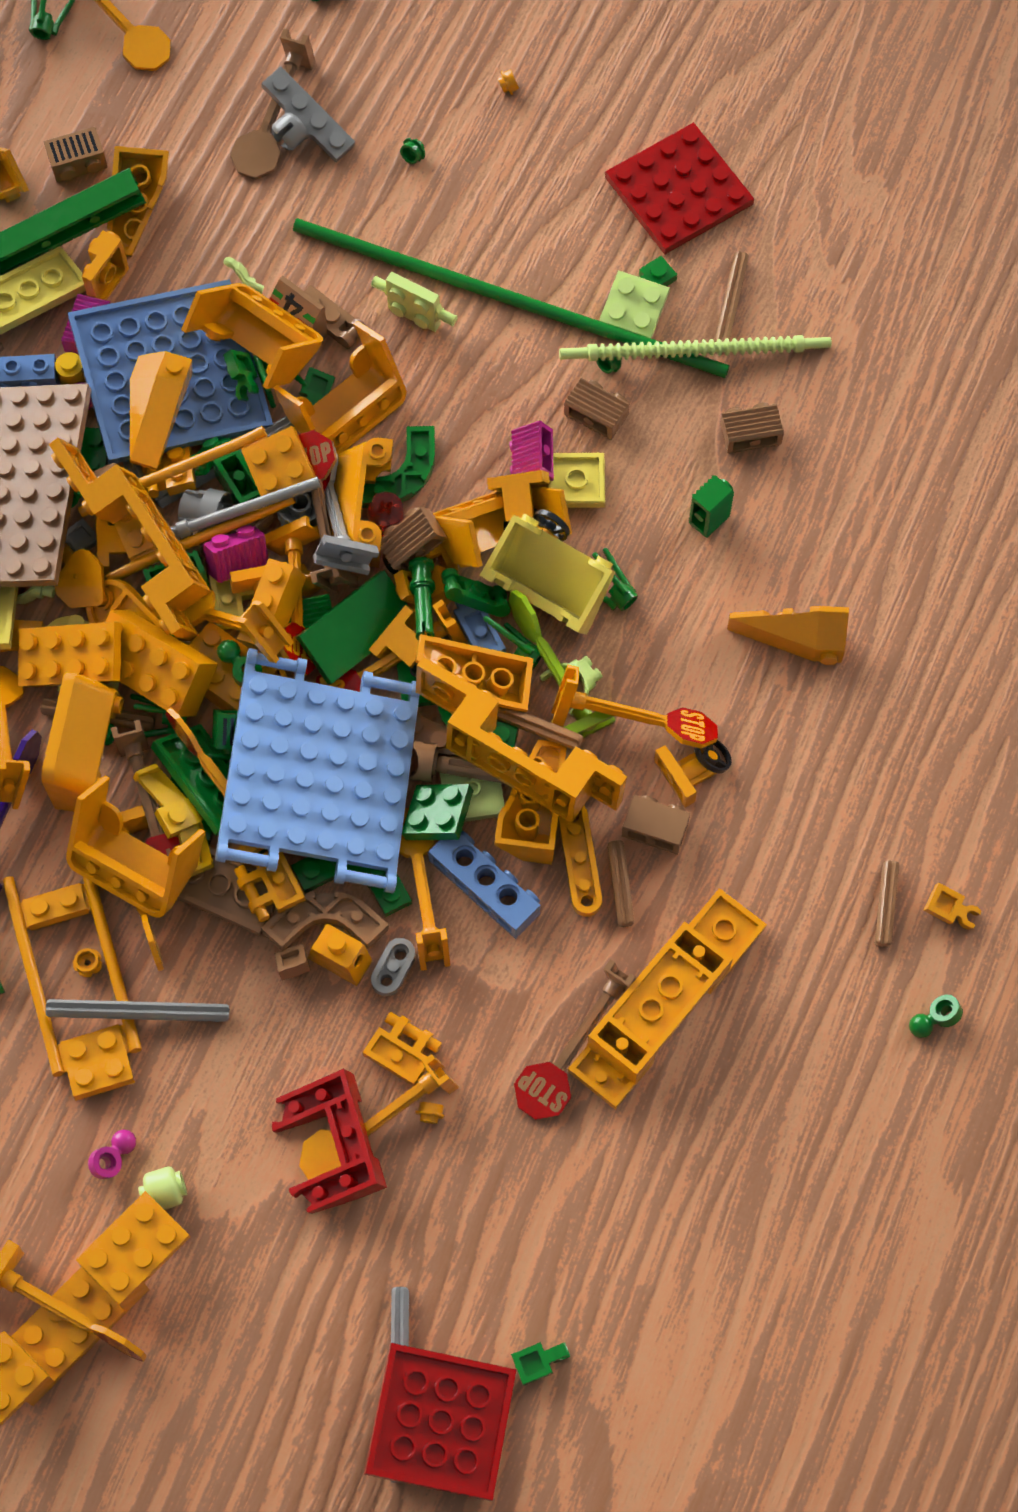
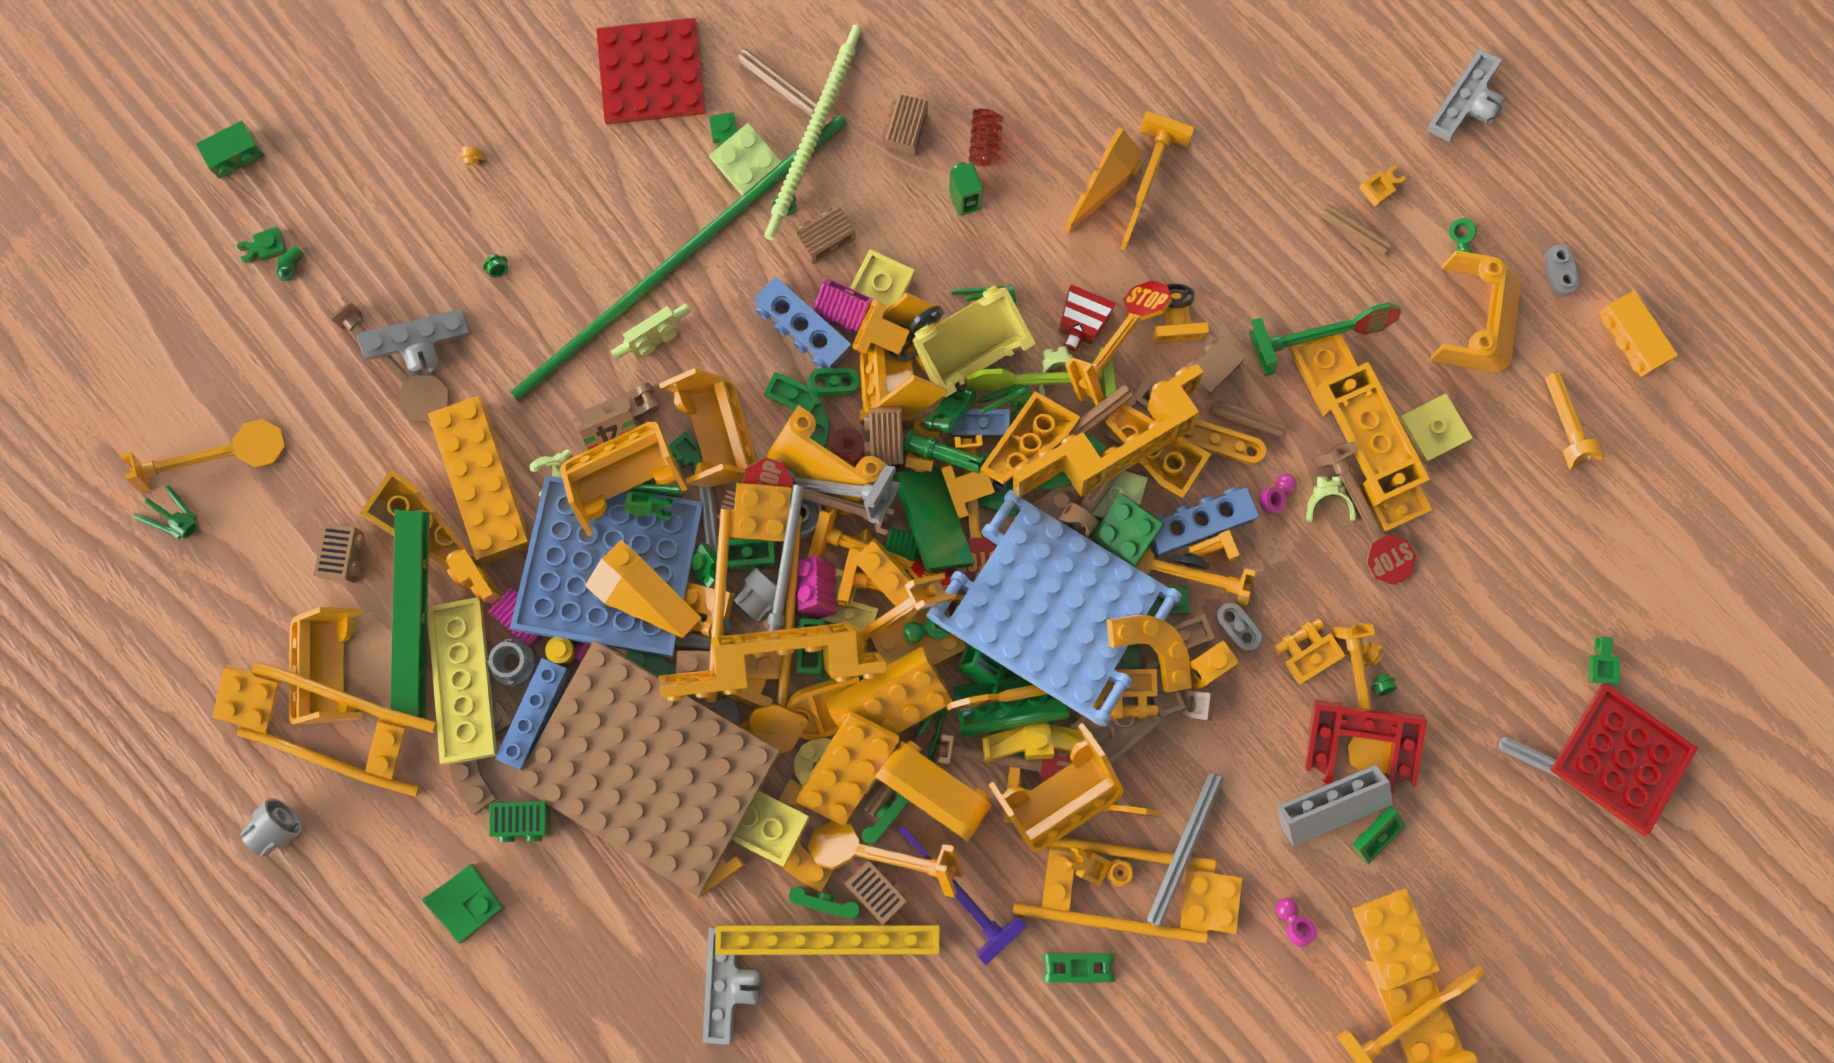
camera: 65 degrees left, 10 degrees up
yellowish green head [138,1166,187,1210] -> none
none -> light orange brick [428,396,531,565]
none -> light grey piece [486,639,538,687]
none -> medium blue brick [754,276,852,369]
none -> green plate [807,368,860,397]
none -> green plate [862,793,909,844]
none -> clear red piece [968,108,1004,167]
none -> red torso [1059,284,1116,351]
none -> light orange plate [1065,847,1112,887]
none -> light orange plate [1107,614,1192,692]
none -> light orange piece [1120,111,1194,251]
none -> light orange piece [1173,530,1240,570]
none -> green piece [1249,302,1402,376]
none -> dark pink plate [1259,474,1297,514]
none -> light grey brick [1276,765,1393,847]
none -> yellowish green helmet [1306,476,1356,523]
none -> green plate [1352,806,1406,865]
none -> green plate [1371,673,1397,696]
none -> light yellow plate [1399,393,1473,463]
none -> light orange windscreen [1430,250,1521,373]
none -> light grey plate [1543,245,1579,296]
none -> light orange piece [1544,372,1605,471]
none -> light orange brick [1598,290,1678,377]

